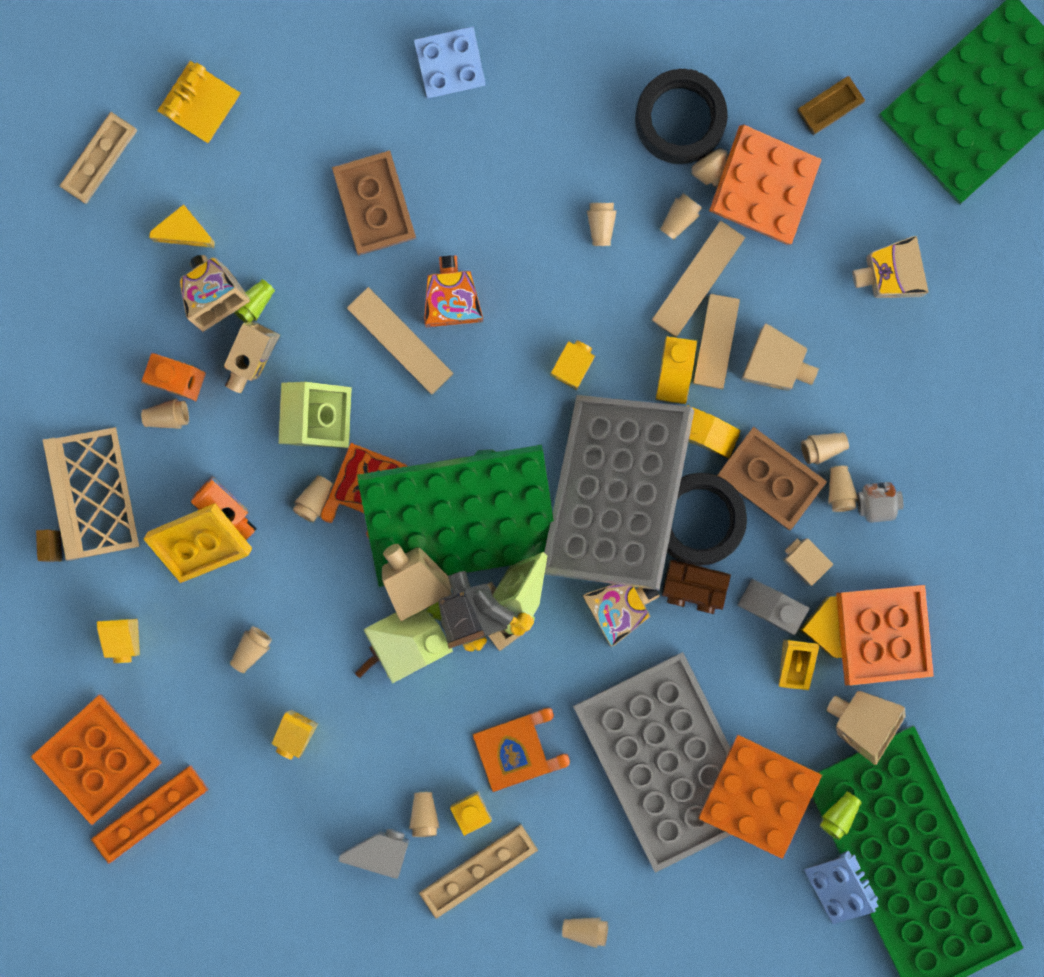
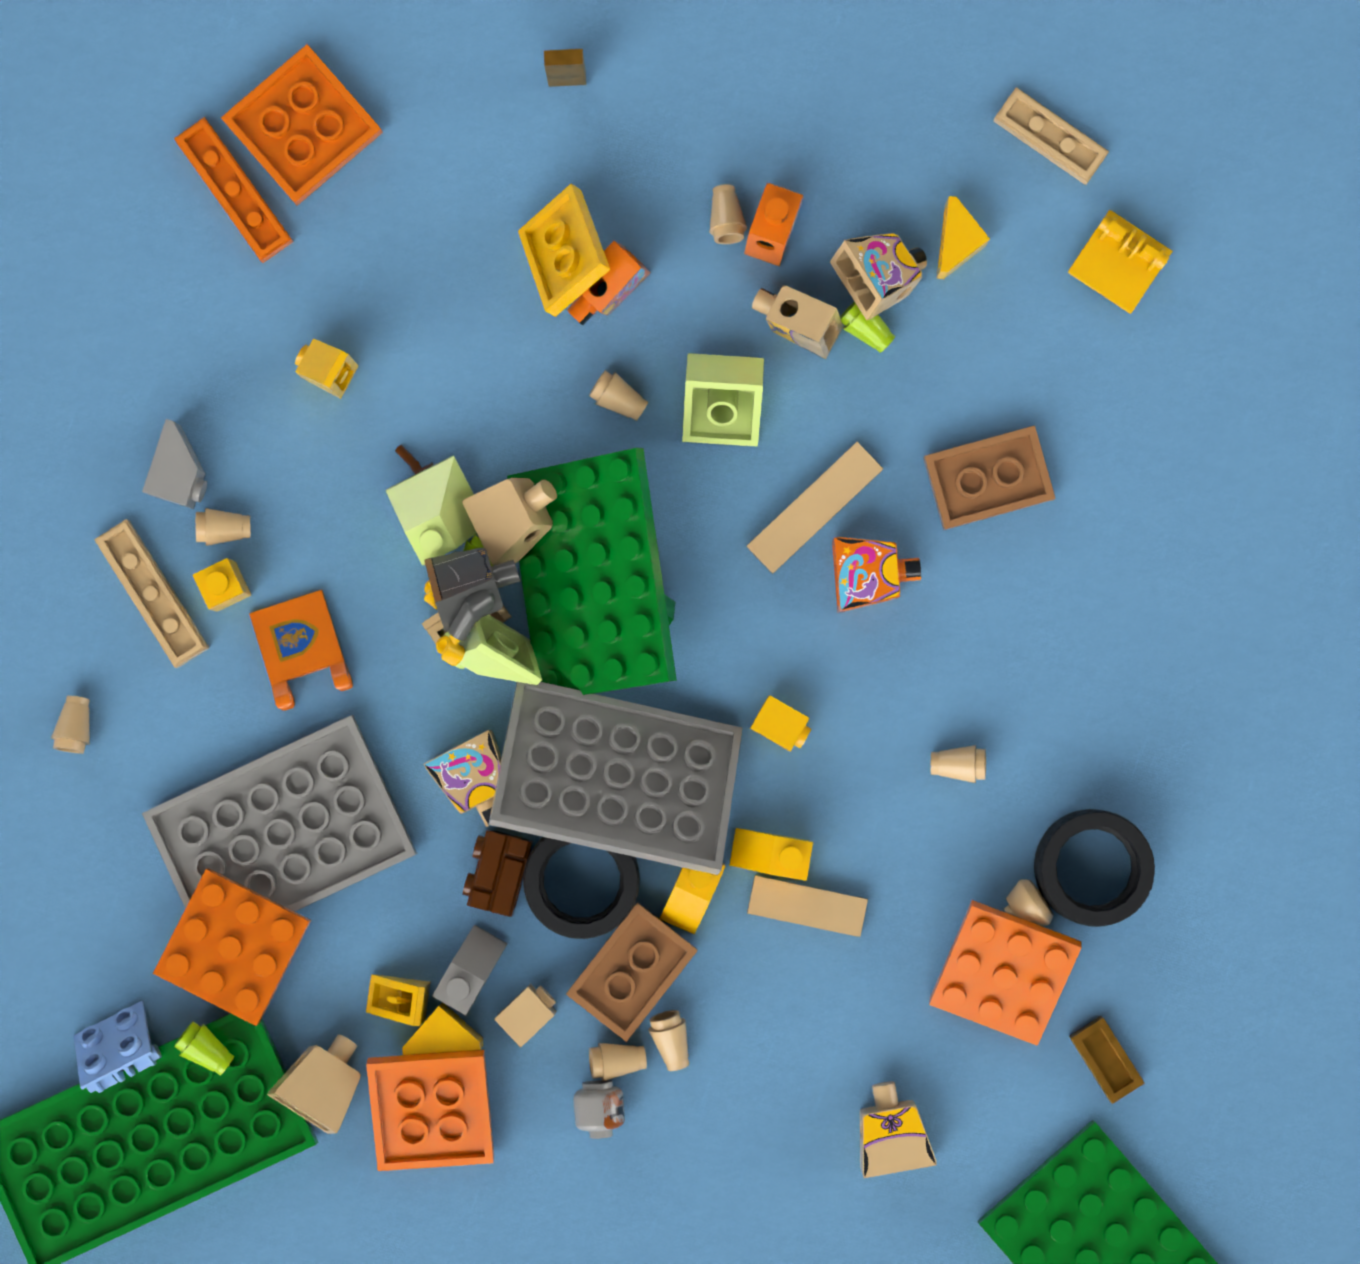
camera: 95 degrees right, 0 degrees up
tan fence [43,427,139,561] -> none
yellow slope [97,619,140,663] -> none
tan cone [230,626,272,673] -> none
flag [321,443,407,539] -> none
light blue hinge [414,26,486,99] -> none
tan tile [652,220,746,338] -> none
tan cone [660,193,702,240] -> none
tan torso [741,323,819,391] -> none

